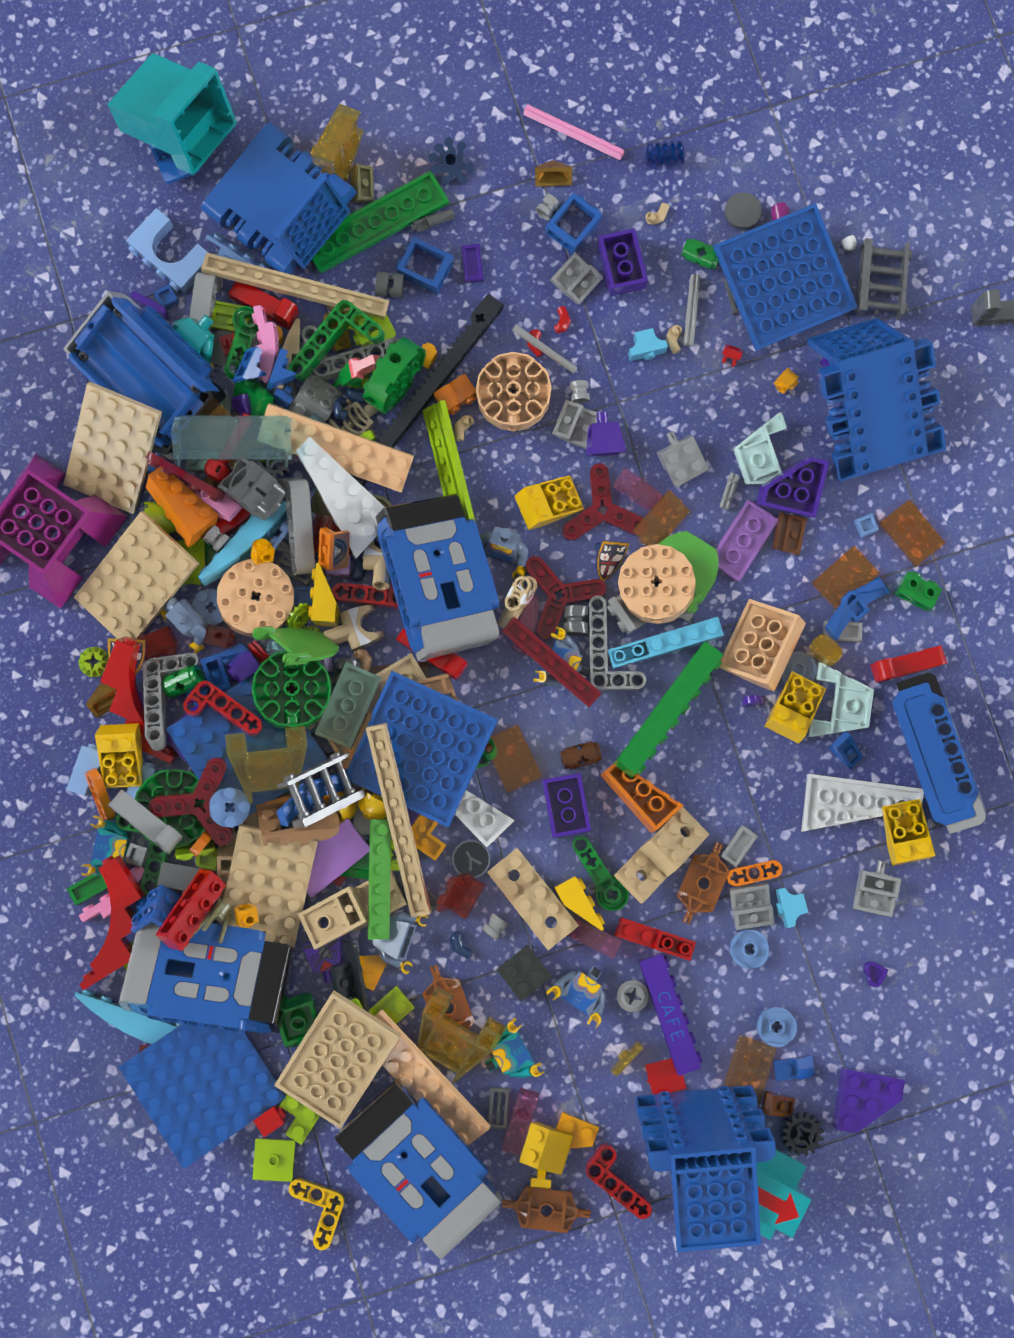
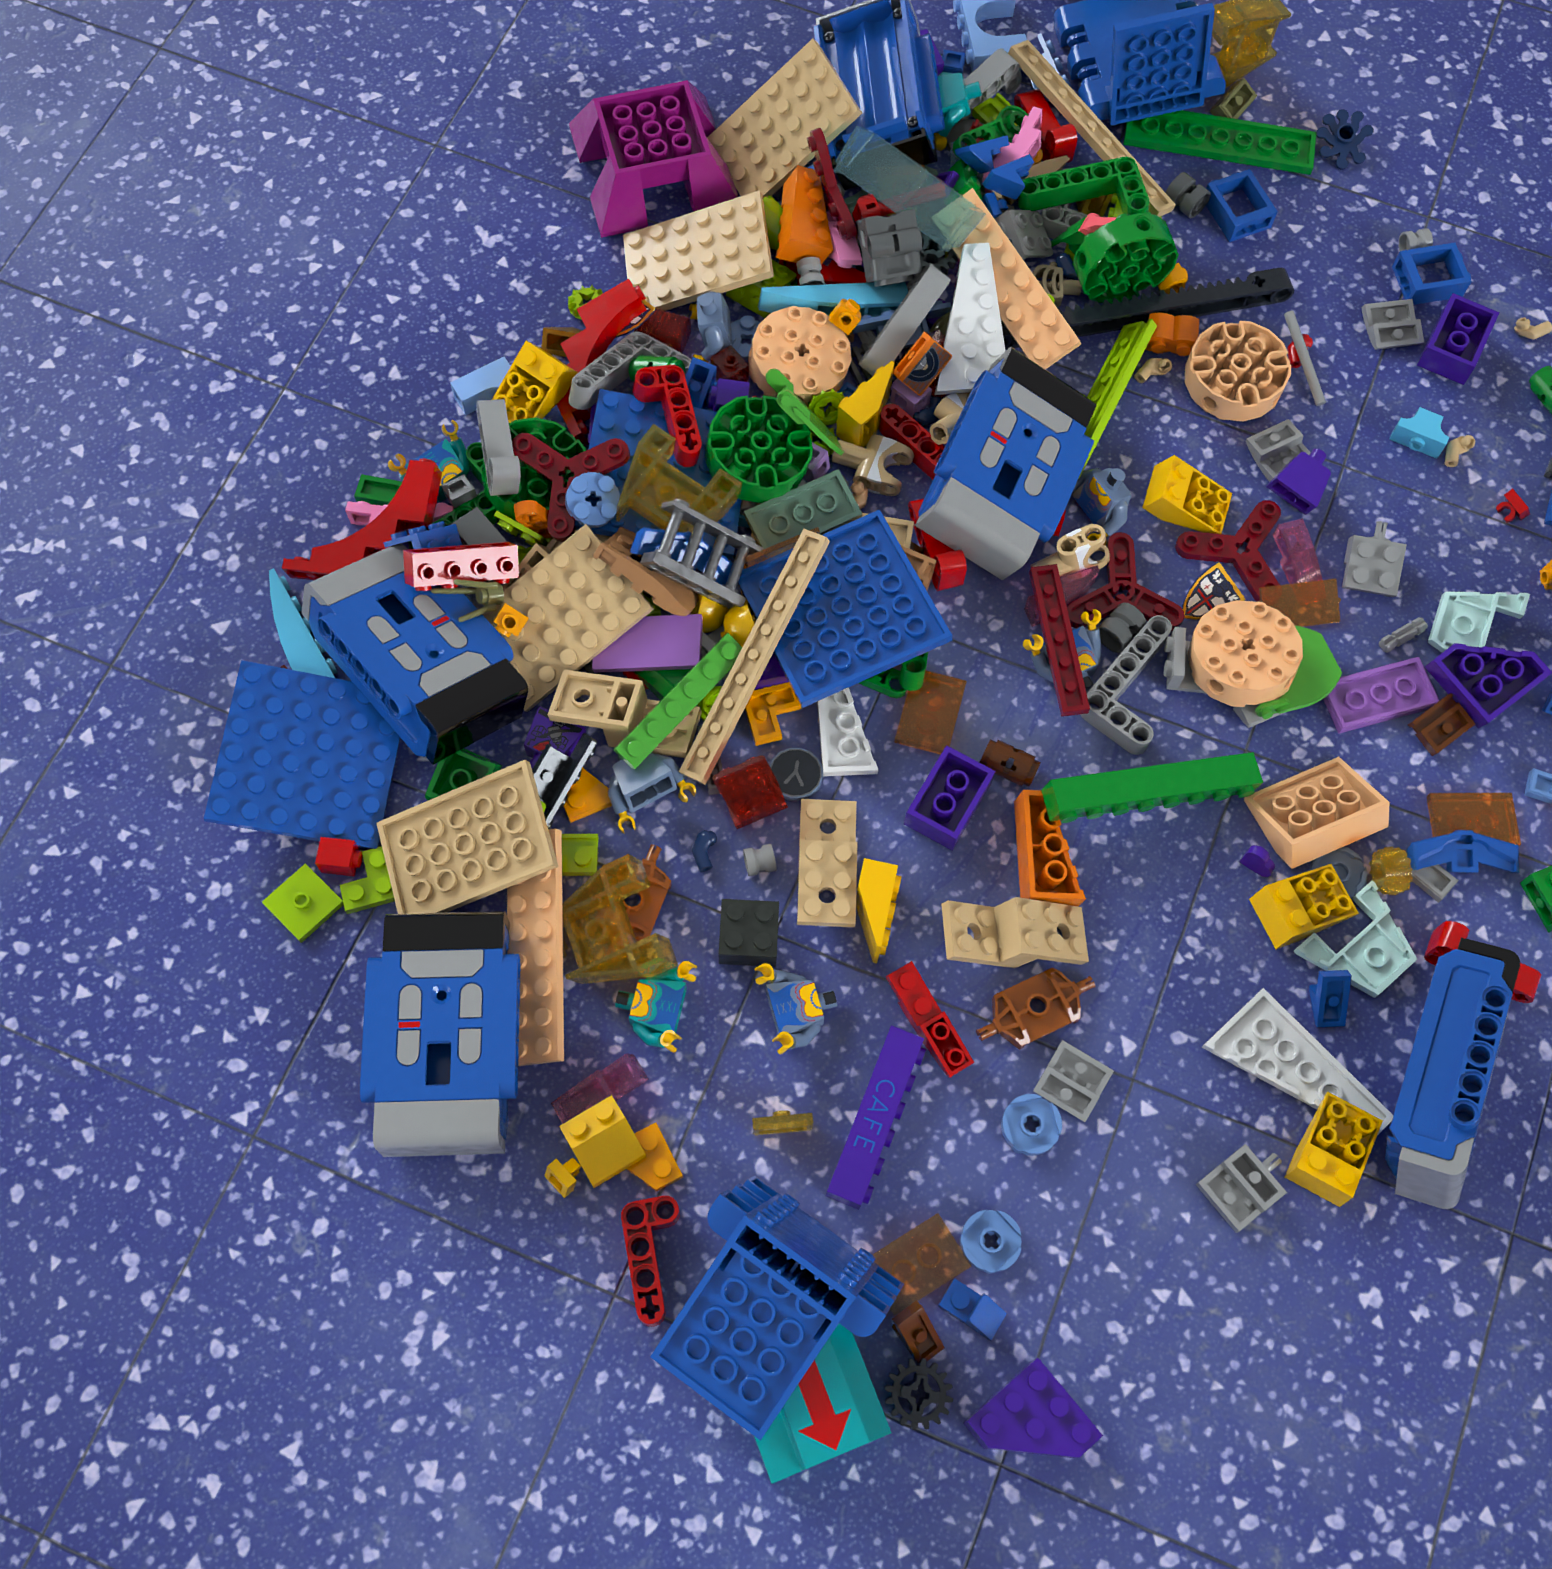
camera: 40 degrees right, 15 degrees down
orange beam [85,768,115,821] -> none
yellow beam [288,1178,345,1250] -> none
dark blue arm [333,396,347,420] -> none
dark grey piece [411,209,455,233] -> none
dark purple tile [461,244,484,283] -> none
dark grey tile [488,1086,510,1129] -> none
dark orange plate [502,1185,591,1233] -> none
bright pink axle [524,105,624,160] -> none
pearl gold slope [535,160,572,187] -> none
red arm [554,306,571,334] -> none
clear pink slope [567,915,622,959] -> none
light grey wheel [570,380,590,404] -> none
green beam [572,836,629,911] -> none
medium azure slope [607,617,724,668] -> none
light grey gear [617,980,648,1012] -> none
red piece [645,1058,687,1094] -> none
light grey axle [683,274,701,347] -> none
light grey tile [720,825,758,868] -> none
orange beam [726,860,783,886] -> none
medium azure brick [775,887,808,928] -> none
dark purple tile [863,961,889,987] -> none

